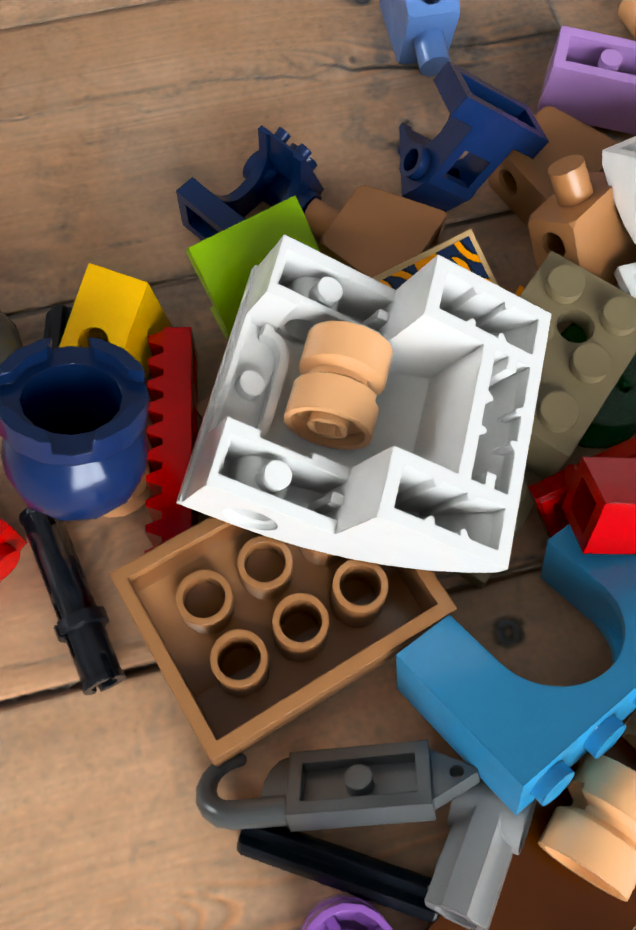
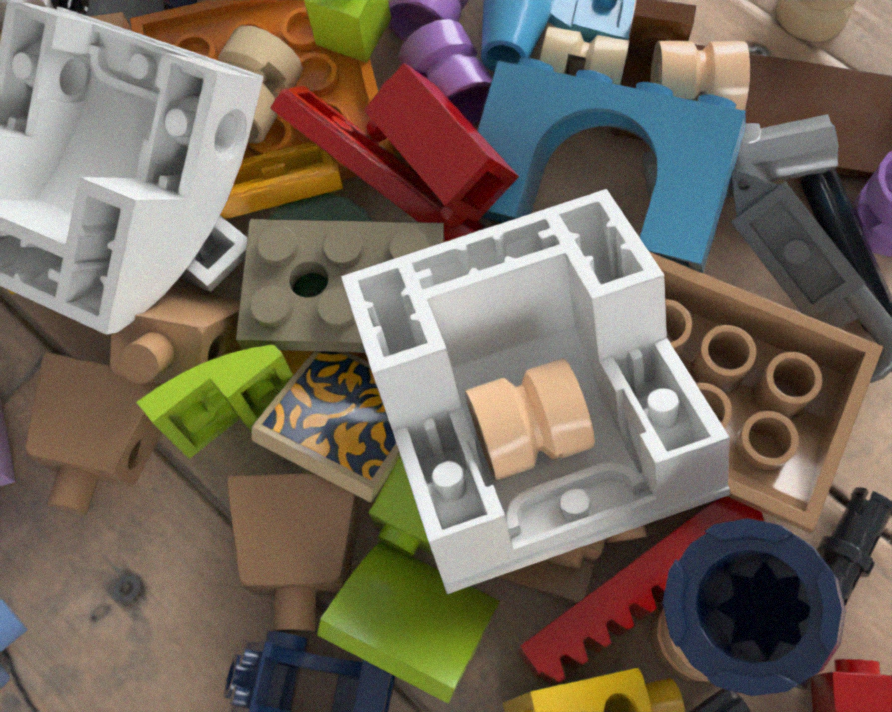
camera: 115 degrees left, 0 degrees up
dark blue tile [398,61,549,212] -> none
none -> lime slope [136,345,293,459]

